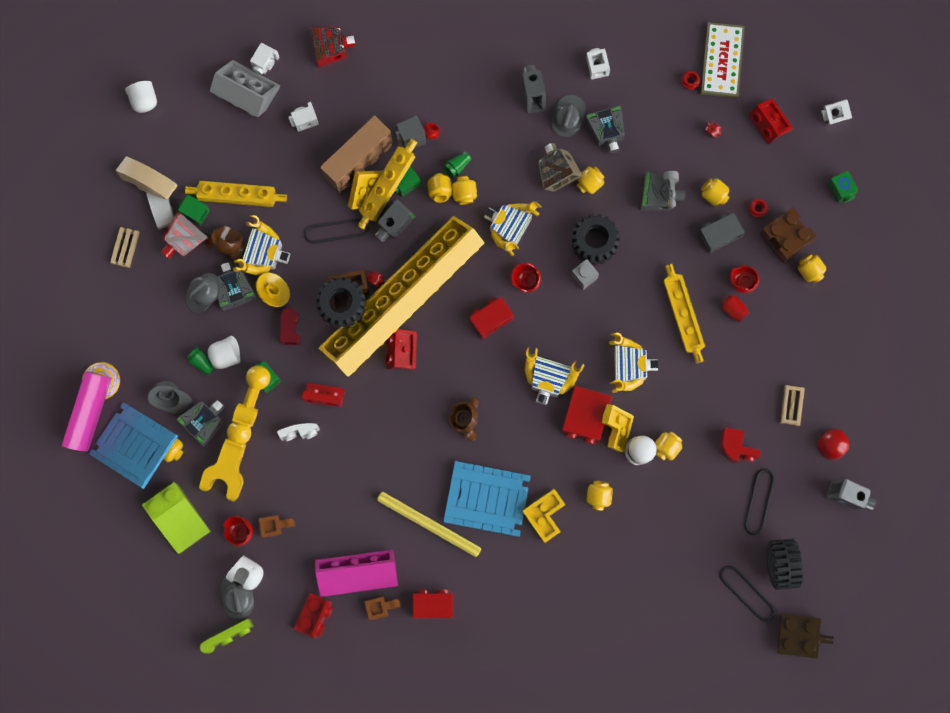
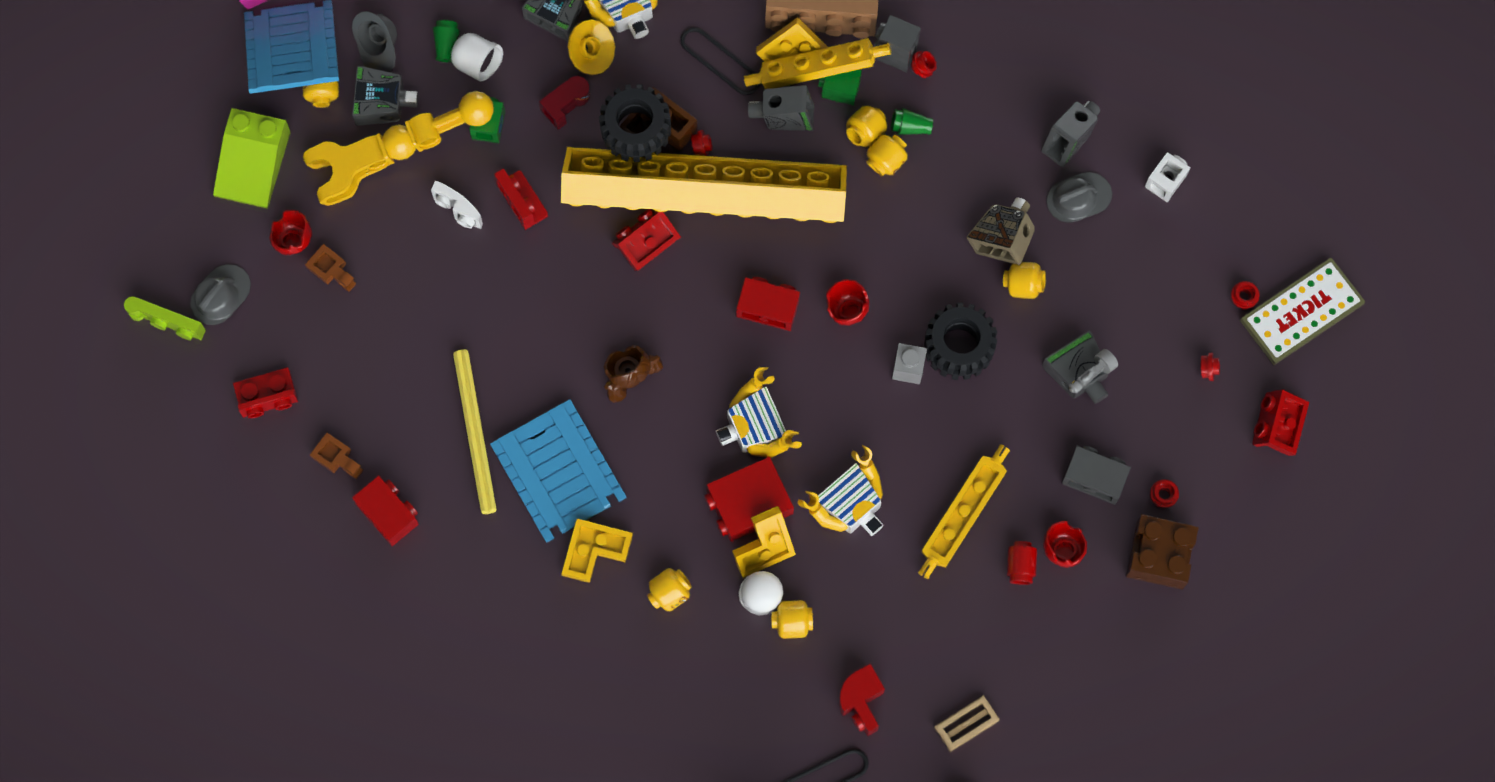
camera: 45 degrees right, 5 degrees down
white helmet [226,555,263,590] -> none
dark pink brick [315,550,398,597] -> none
torso [484,202,542,256] -> none
torso [585,106,624,153] -> none
yellow head [701,178,729,206] -> none
yellow head [797,254,826,283] -> none
white brick [821,99,852,124] -> none
green brick [828,171,859,203] -> none

